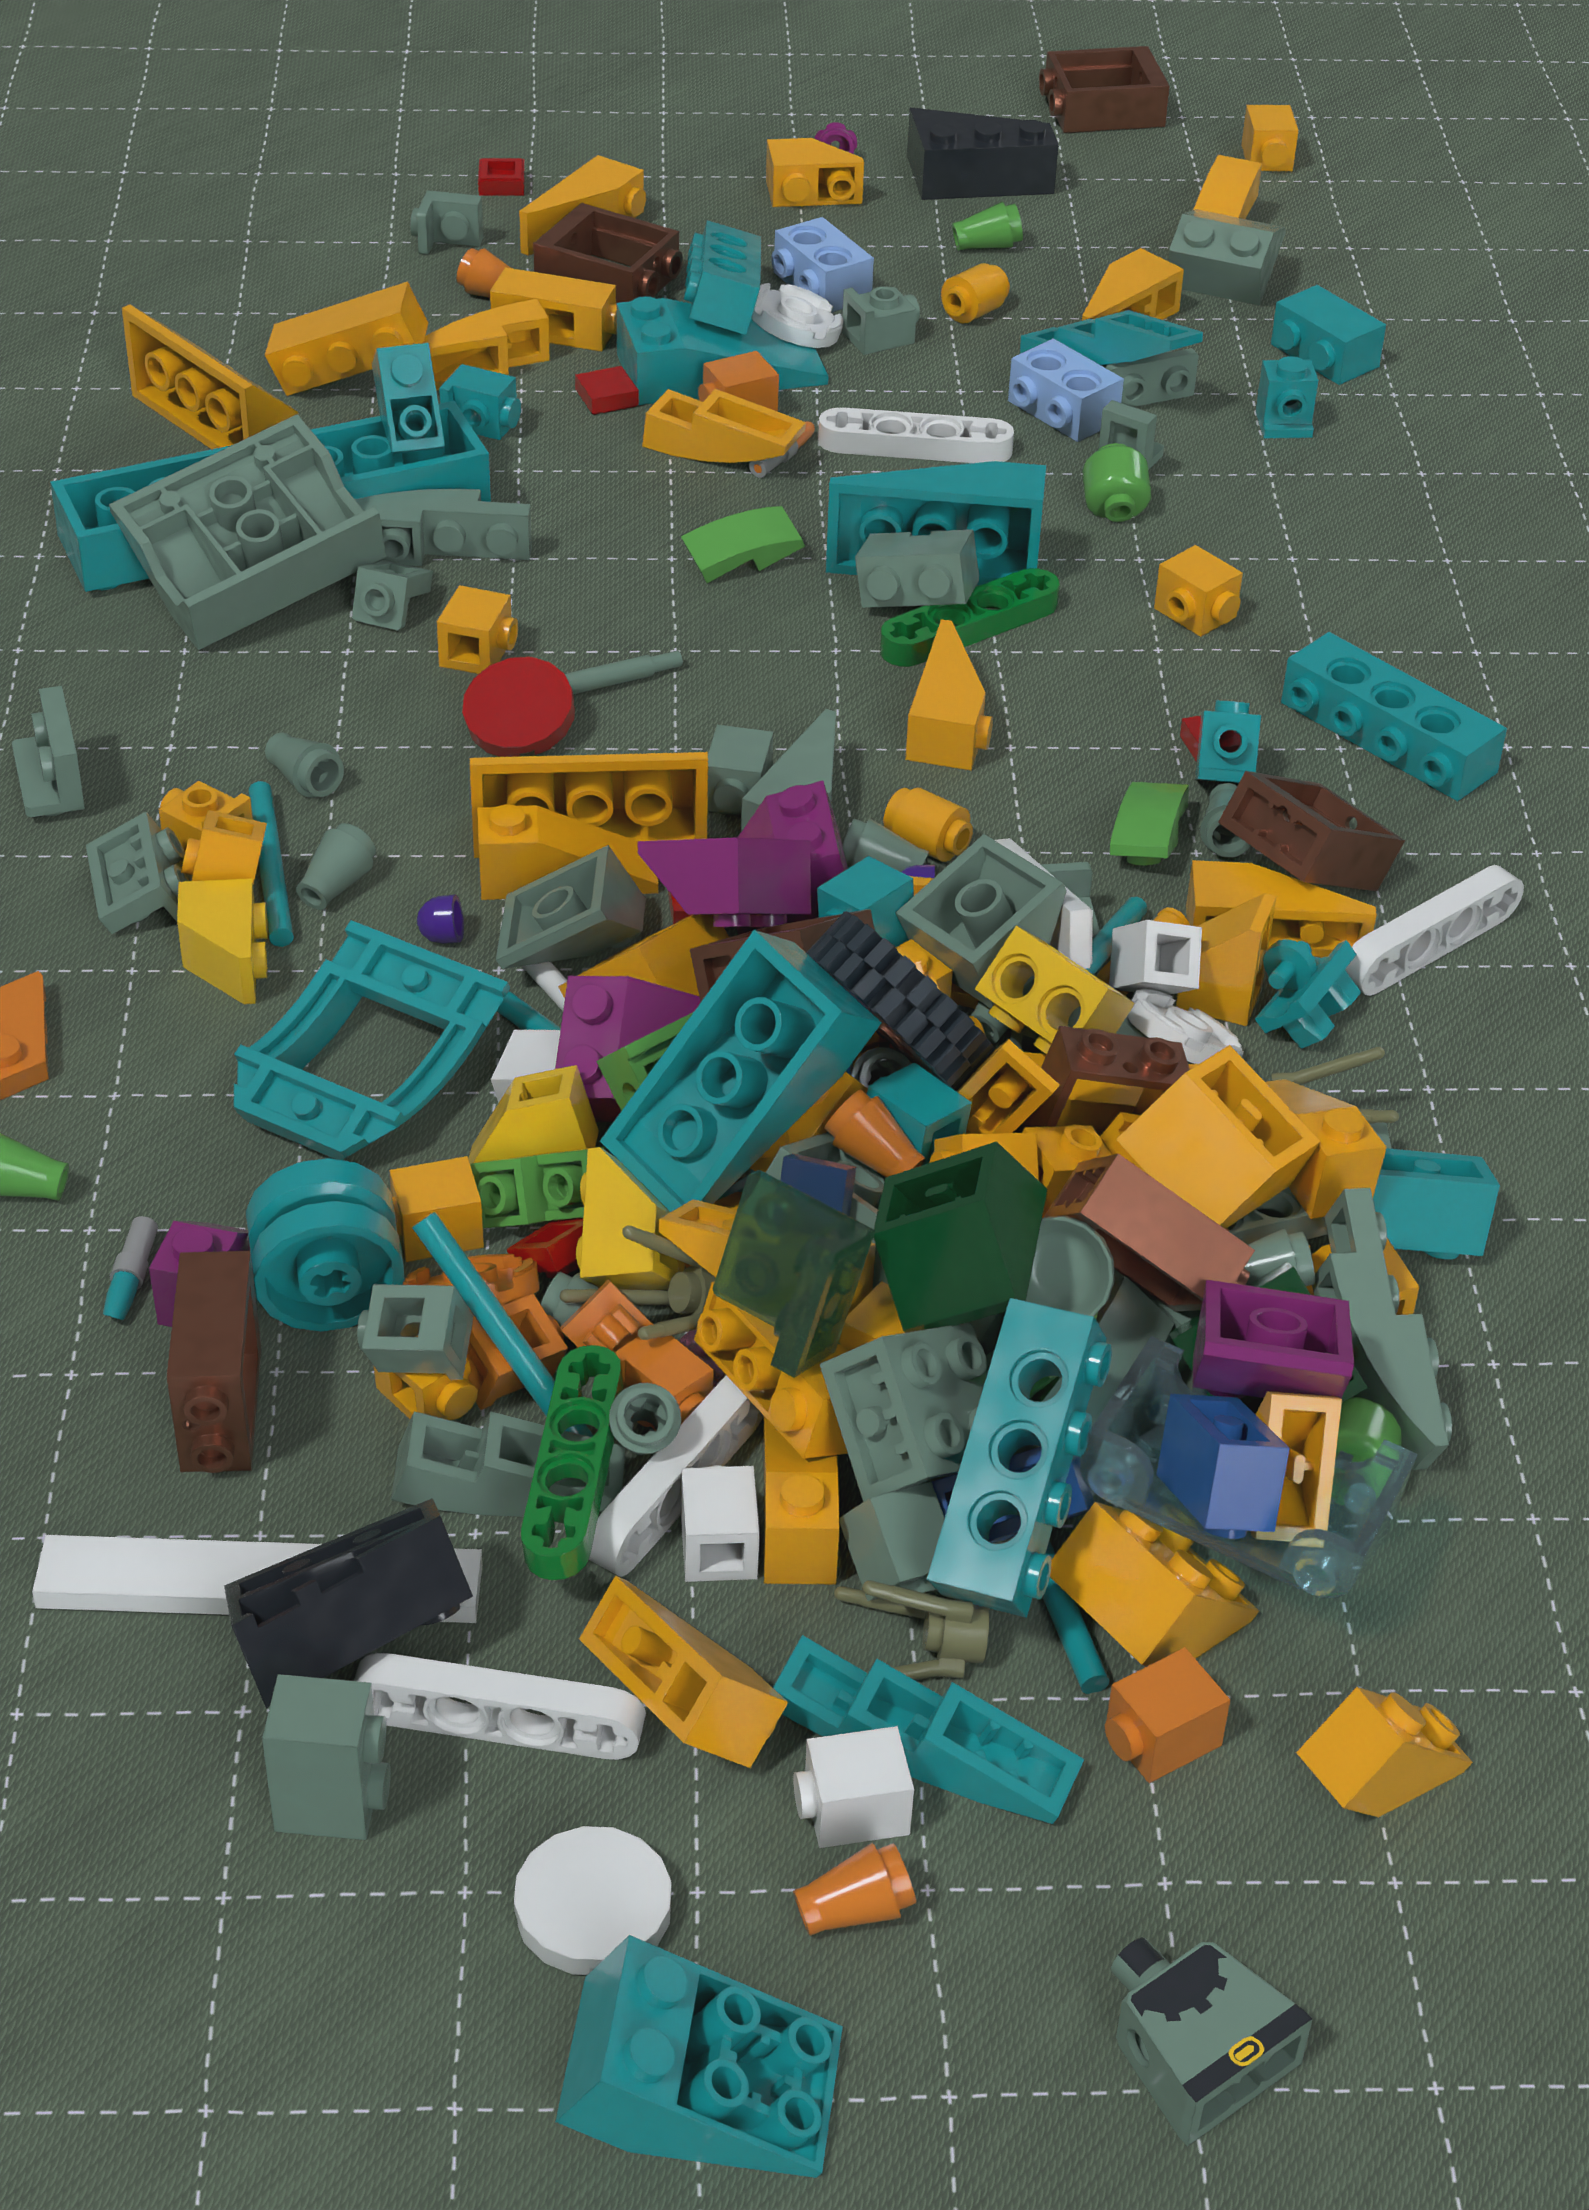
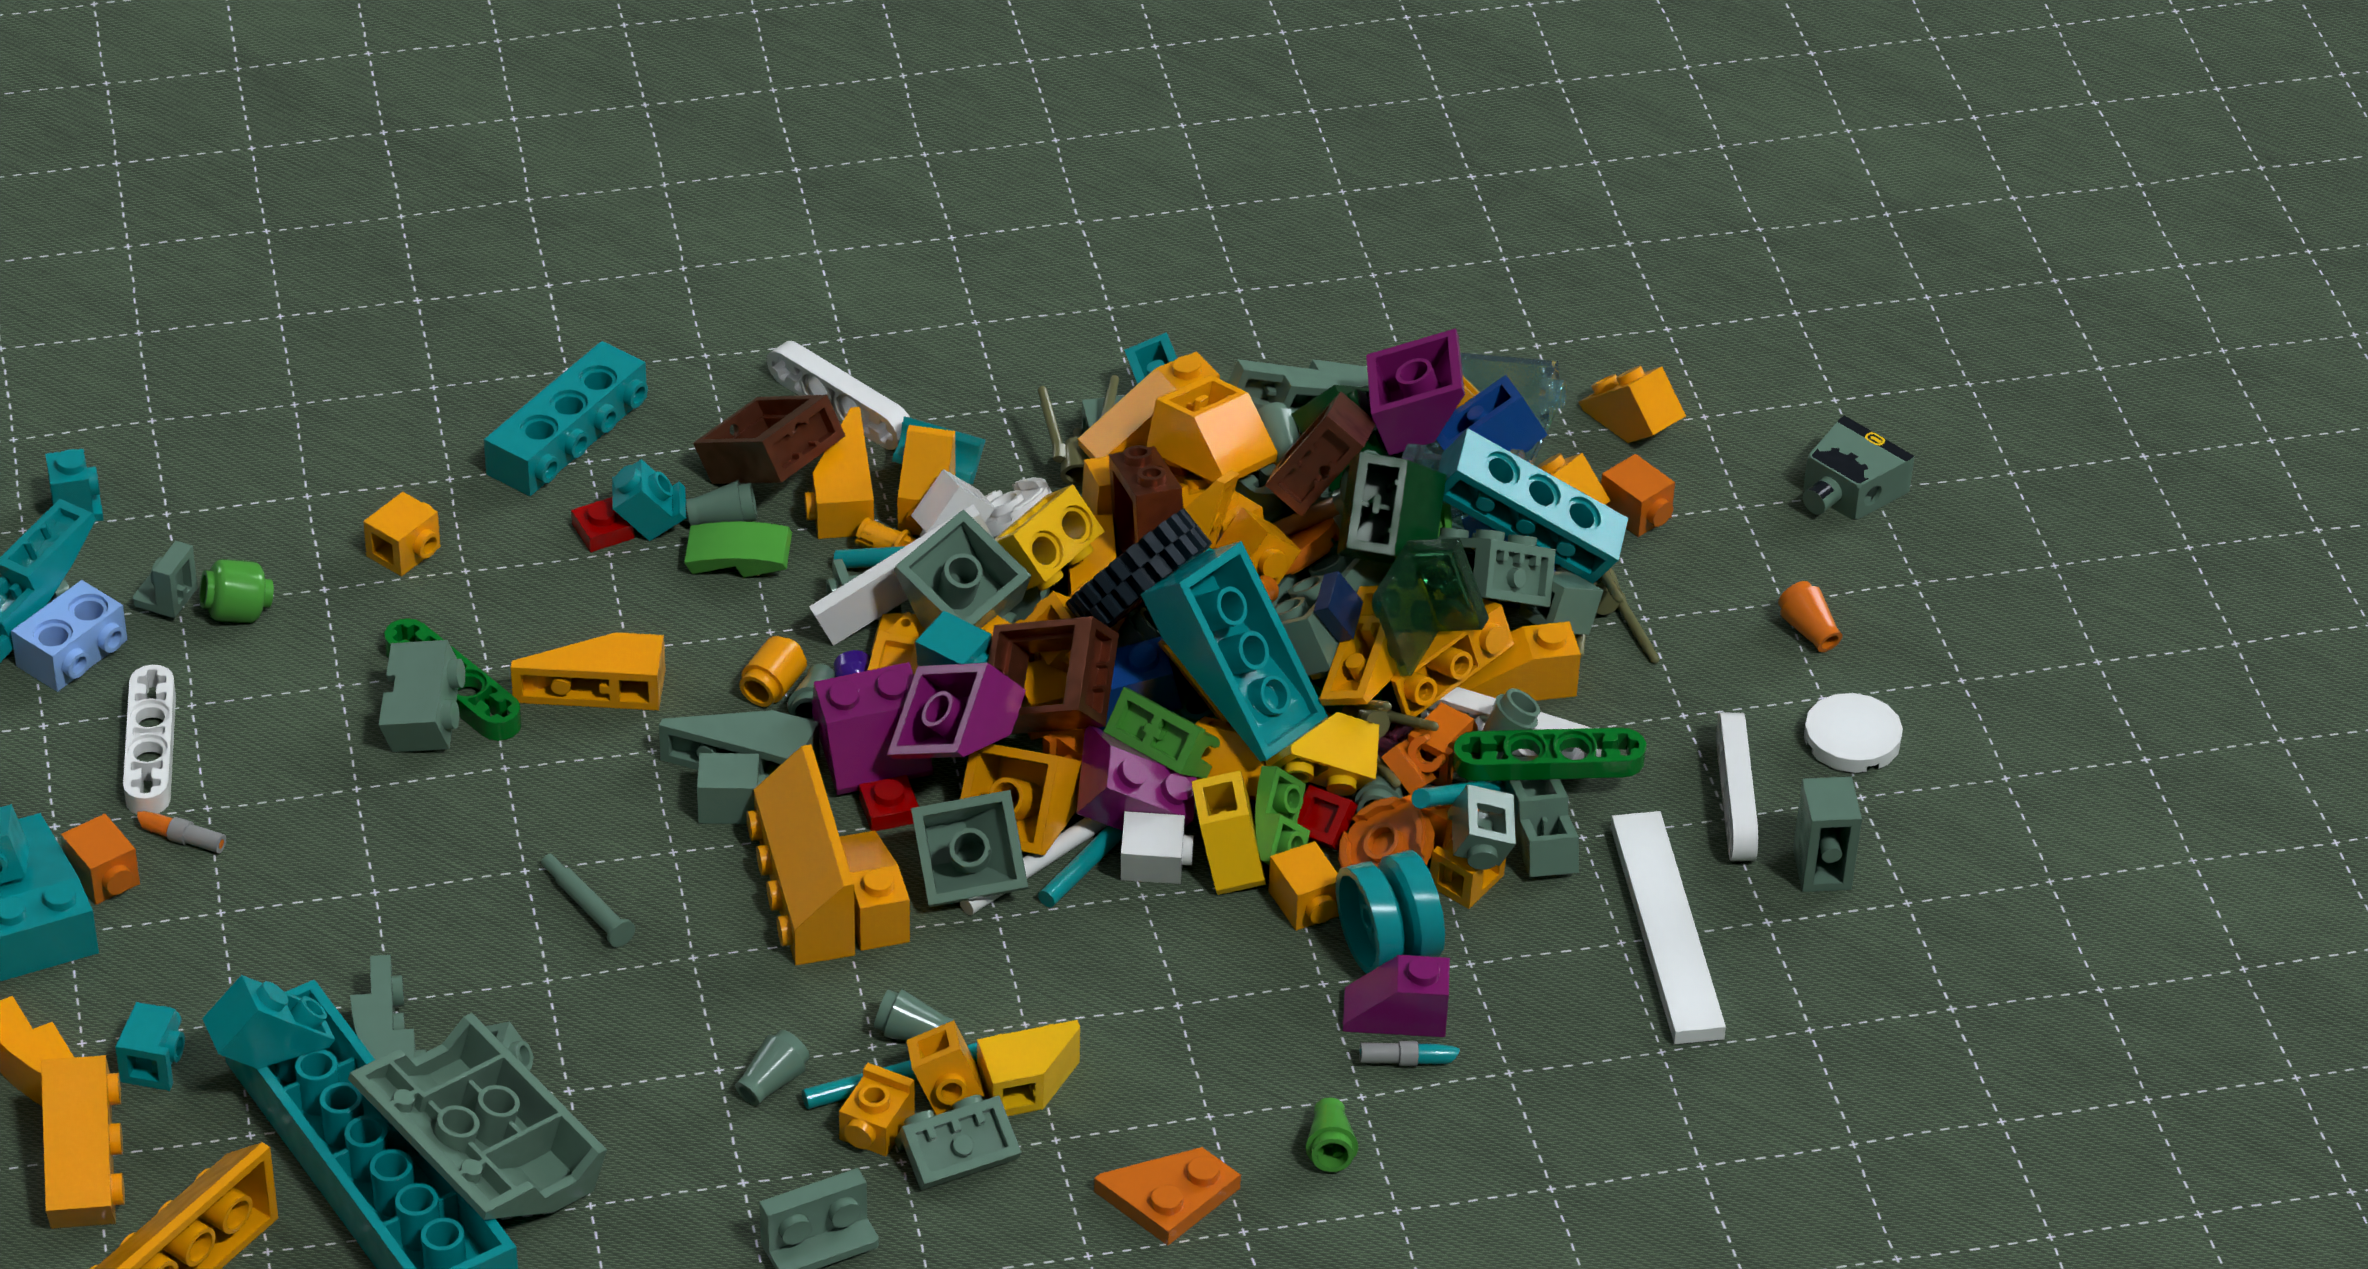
camera: 100 degrees left, 0 degrees up
copper window [167,1251,261,1473] -> none
black wedge [224,1498,473,1708] -> none
teal wedge [234,920,510,1160] -> none
dark purple hinge [417,894,464,944] -> none
light orange brick [437,585,518,674] -> none
red tile [462,657,575,757] -> none
teal slope [555,1935,843,2178] -> none
red tile [575,366,639,415] -> none
light orange slope [579,1575,788,1768] -> none
light orange slope [642,389,806,463] -> none
bright green slope [681,506,805,583] -> none
white brick [681,1465,759,1582] -> none
teal slope [772,1635,1084,1824] -> none
white brick [793,1726,914,1848] -> none
teal slope [826,461,1046,585] -> none

